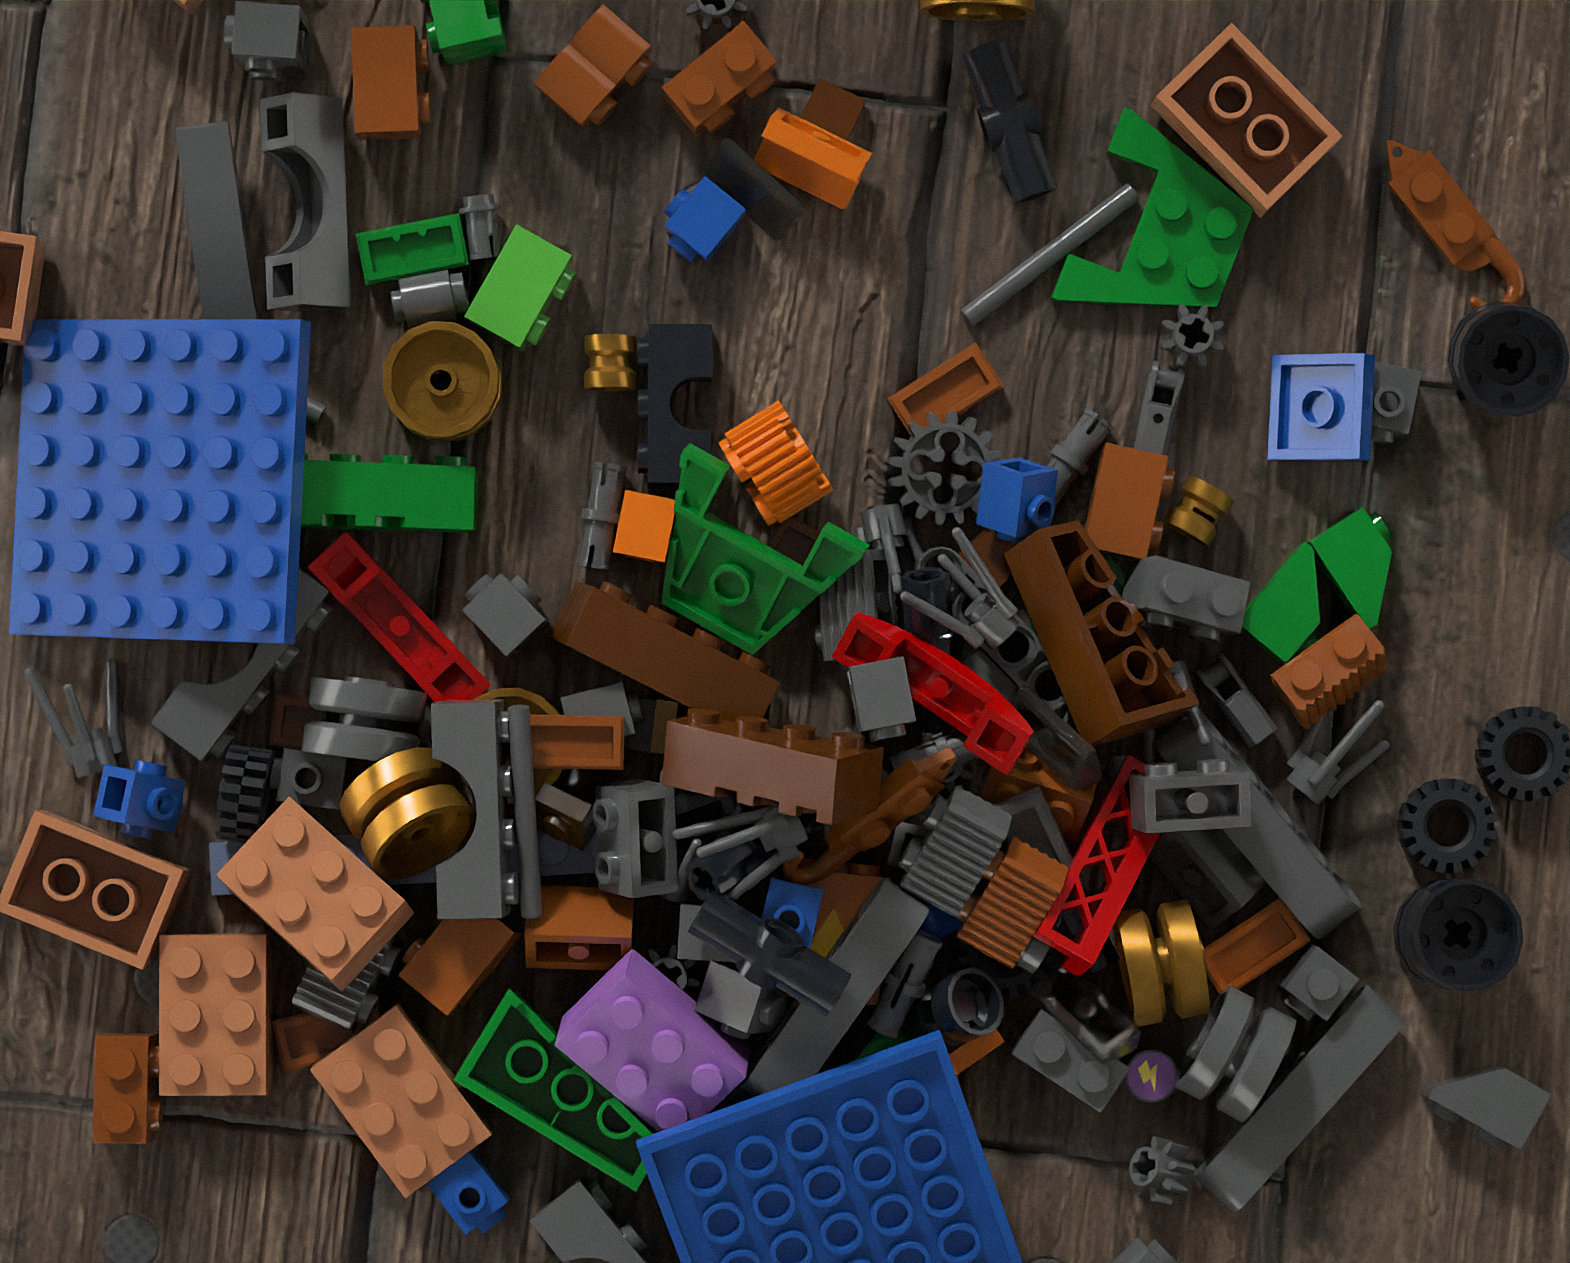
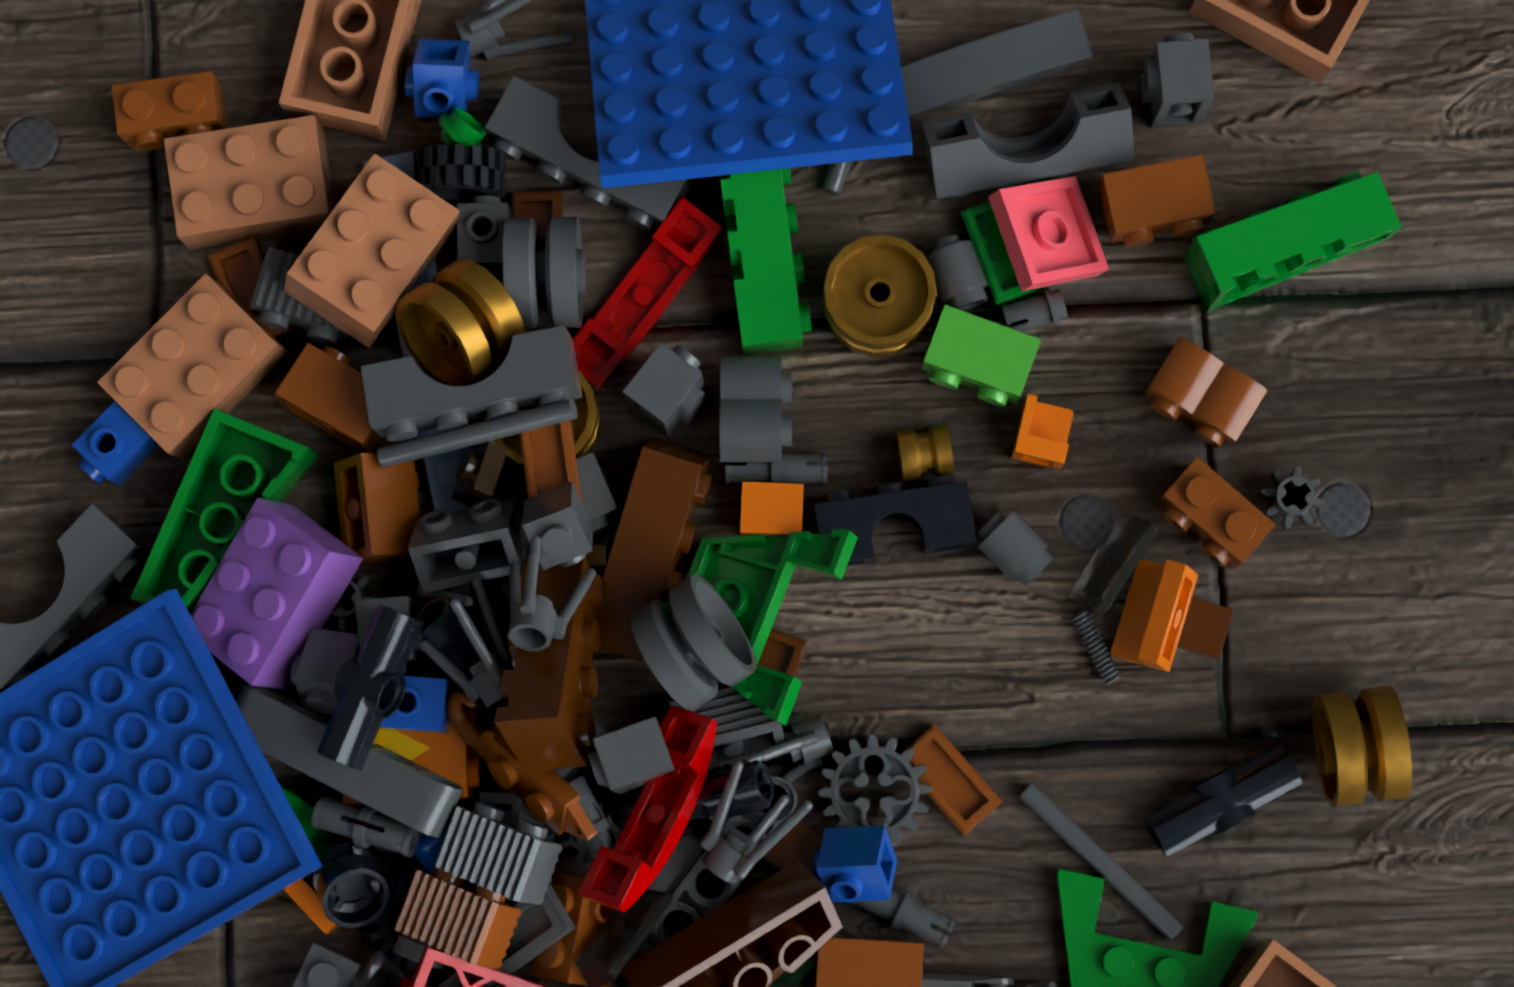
camera: 90 degrees right, 5 degrees down
blue brick [664,176,746,264] -> none
orange brick [718,400,834,526] -> none
none -> green plate [438,107,486,147]
none -> dark grey plant [507,536,596,652]
none -> dark grey brick [522,481,593,570]
none -> dark grey wheel [630,574,757,711]
none -> dark grey brick [719,357,792,462]
none -> dark grey brick [978,511,1054,587]
none -> coral plate [988,176,1109,291]
none -> orange panel [1011,393,1074,470]
none -> dark grey piece [1070,608,1121,686]

